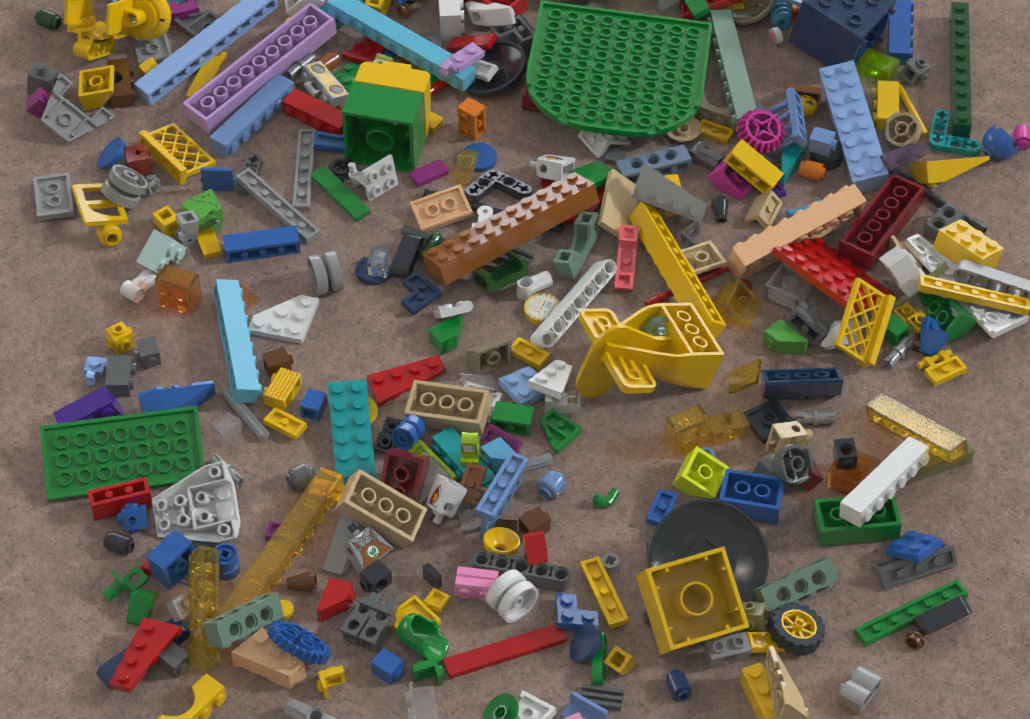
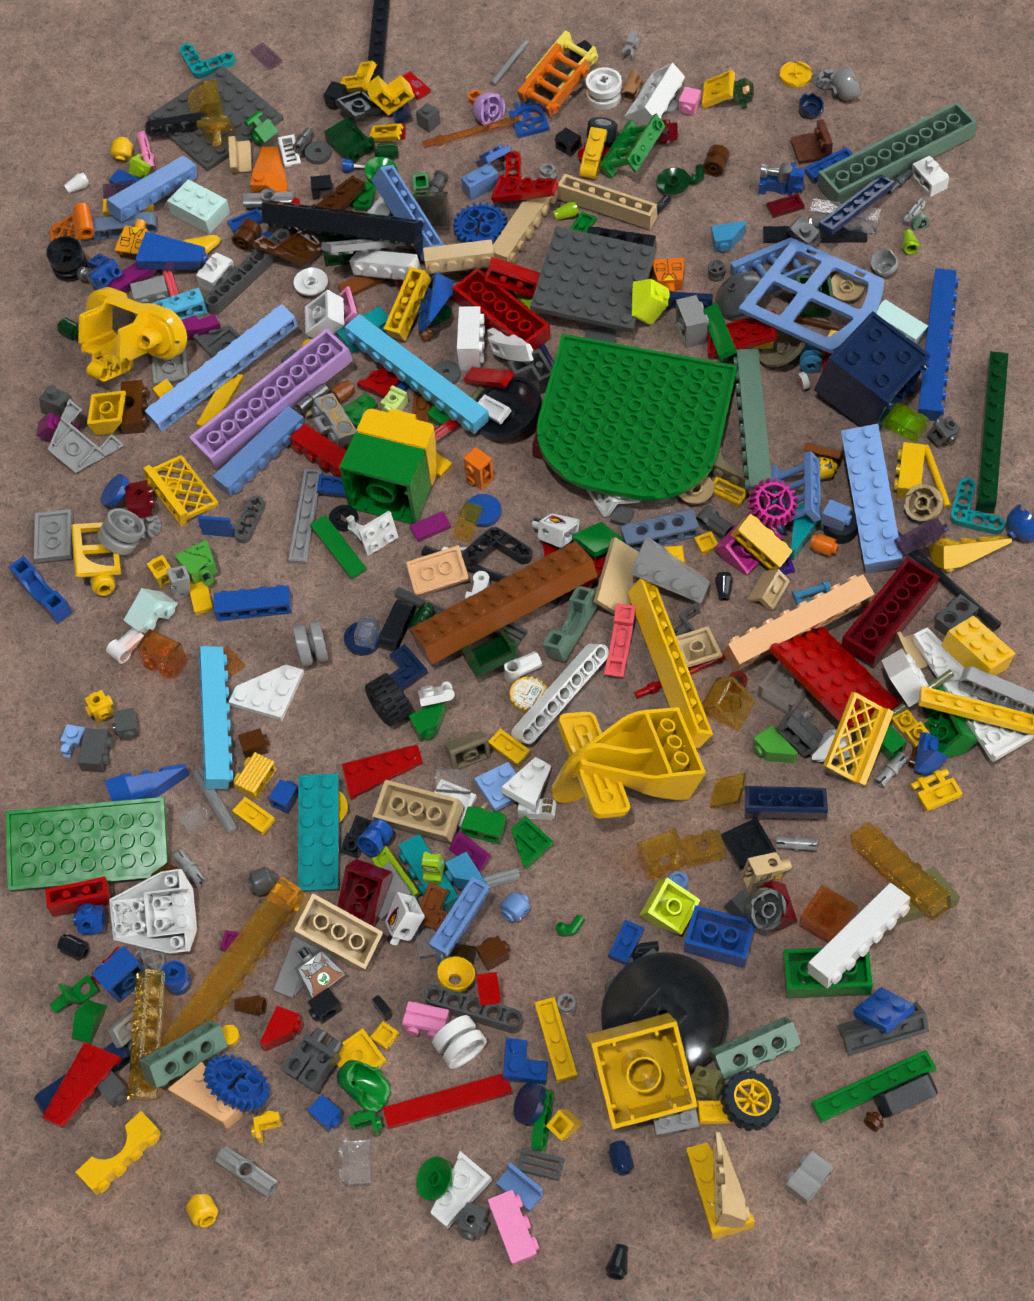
camera: 10 degrees right, 10 degrees up
dark purple wedge [53,385,124,424] -> none
light grey tile [235,167,321,244] -> none
lavender hinge [440,42,485,77] -> none
clear light blue tile [642,316,668,336] -> none
black brick [833,438,858,470] -> none
none -> blue arch [9,556,72,624]
none -> black tyre [365,673,411,727]
none -> yellow tile [694,531,718,555]

